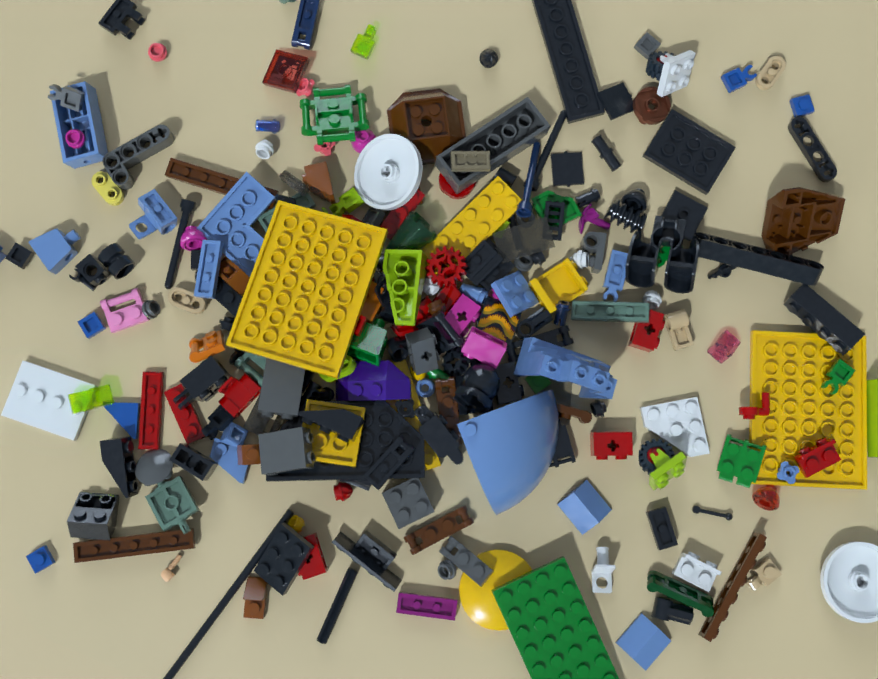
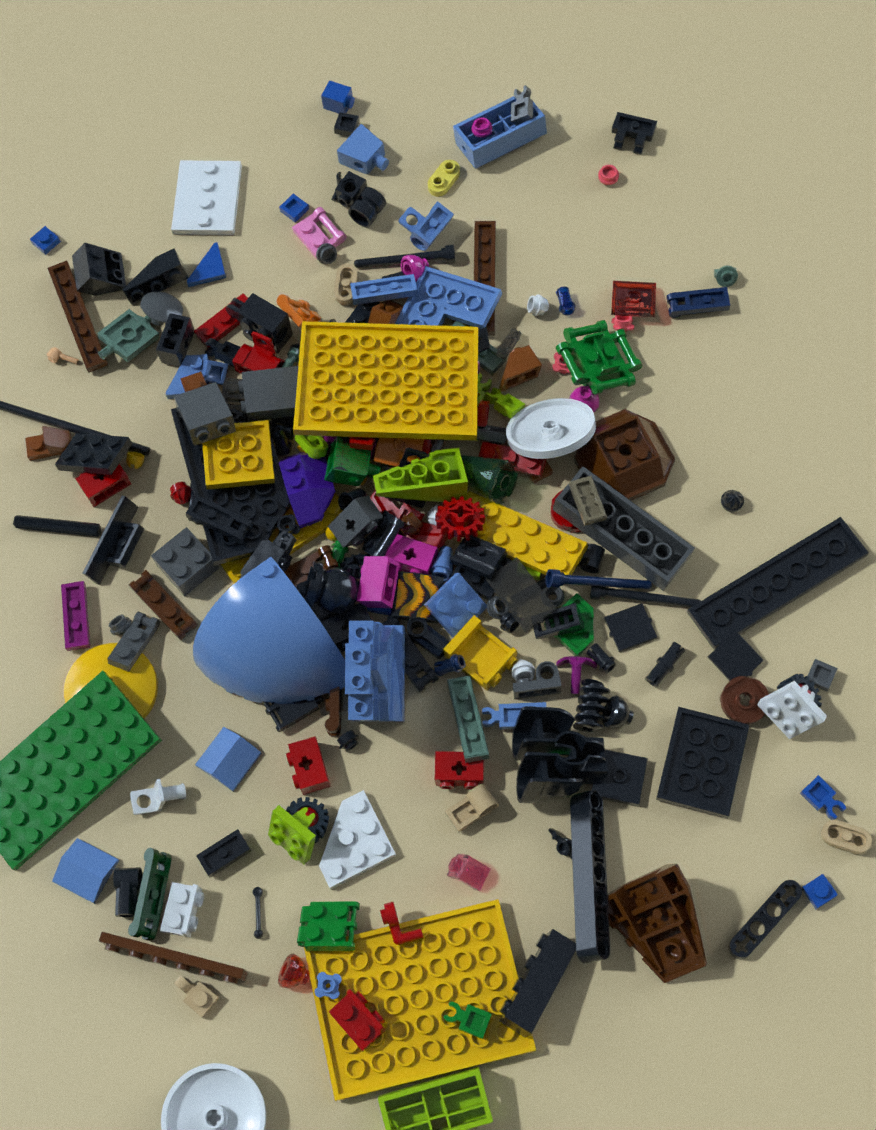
camera: 90 degrees right, 15 degrees down
clear neon green slope [68,384,114,415] -> none
dark grey beam [103,125,174,190] -> none
red tile [138,372,164,450] -> none
black slope [298,409,365,443] -> none
clear neon green plate [350,24,376,60] -> none
medium blue plate [416,378,435,398] -> none
white plate [642,290,662,309] -> none

